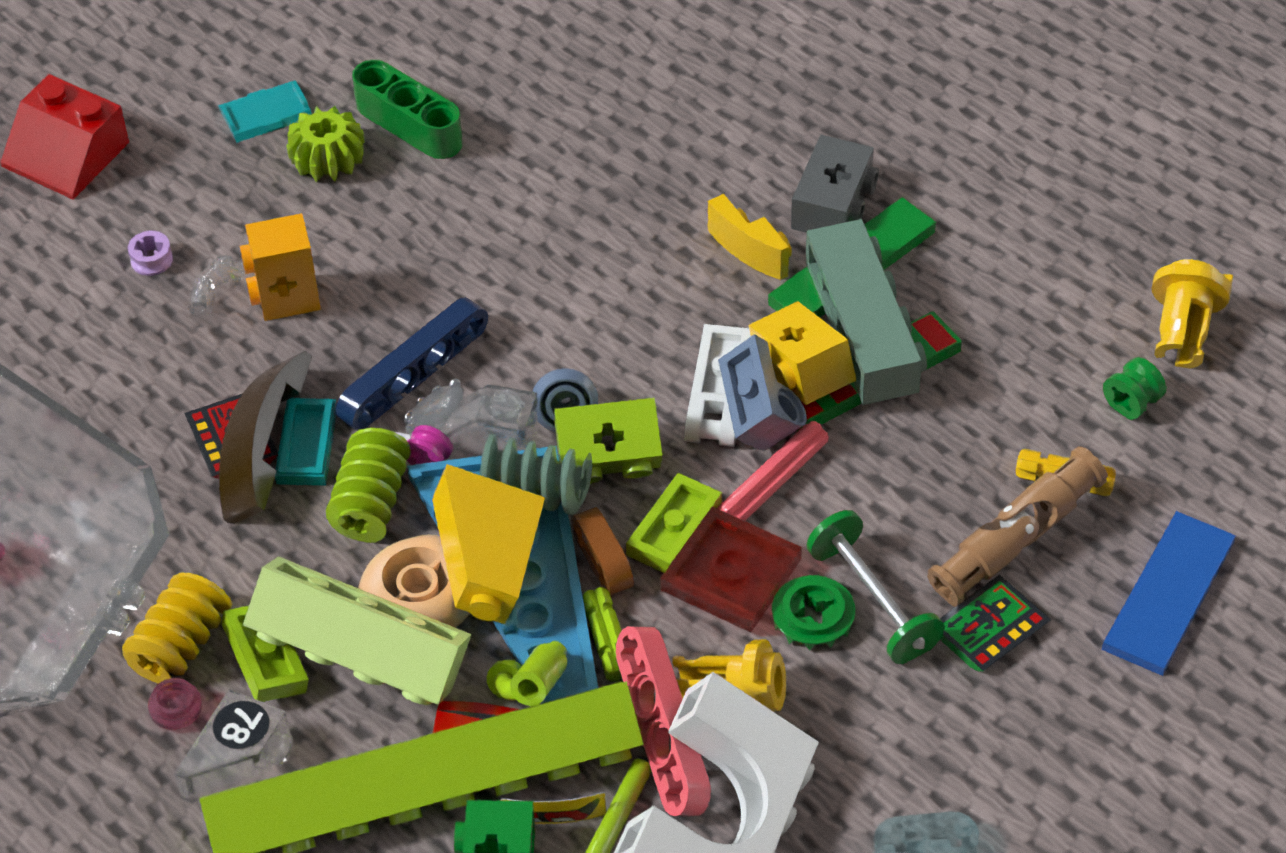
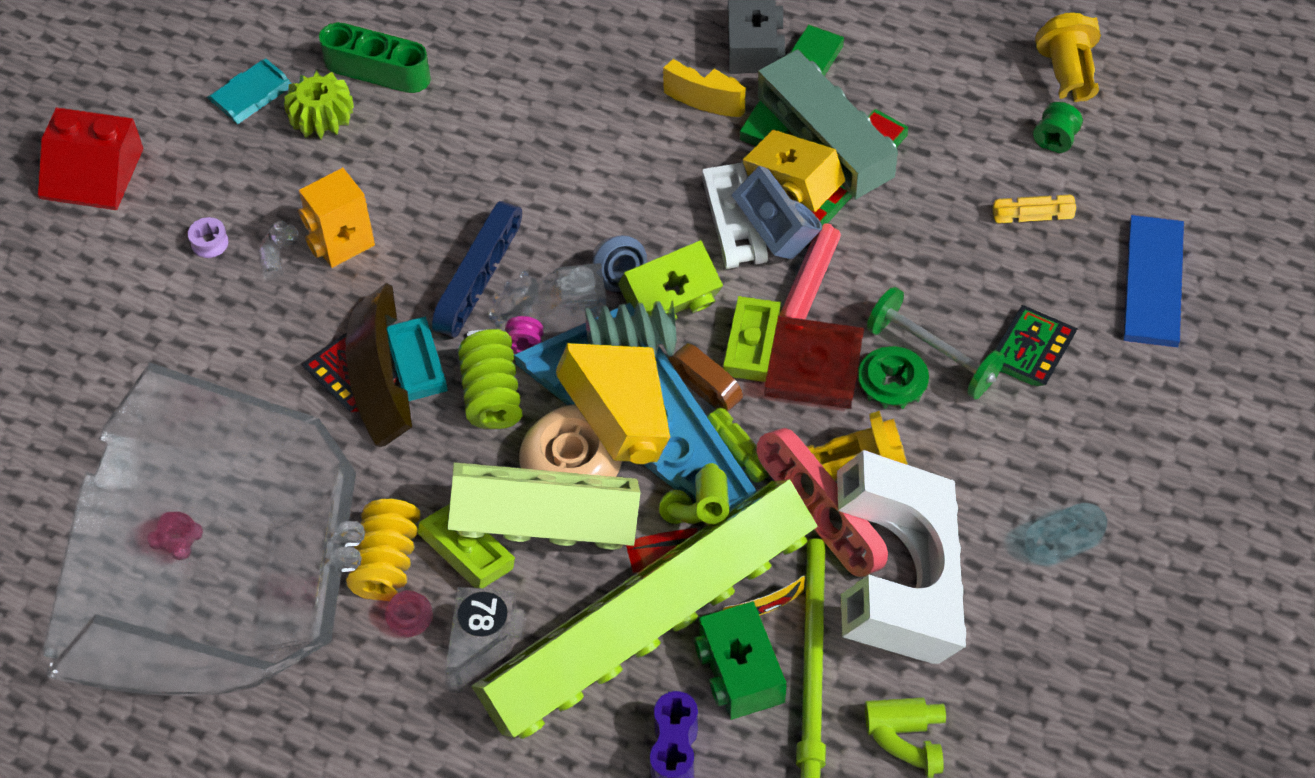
camera: 20 degrees left, 5 degrees up
medium nougat piece [927,446,1108,607] -> none

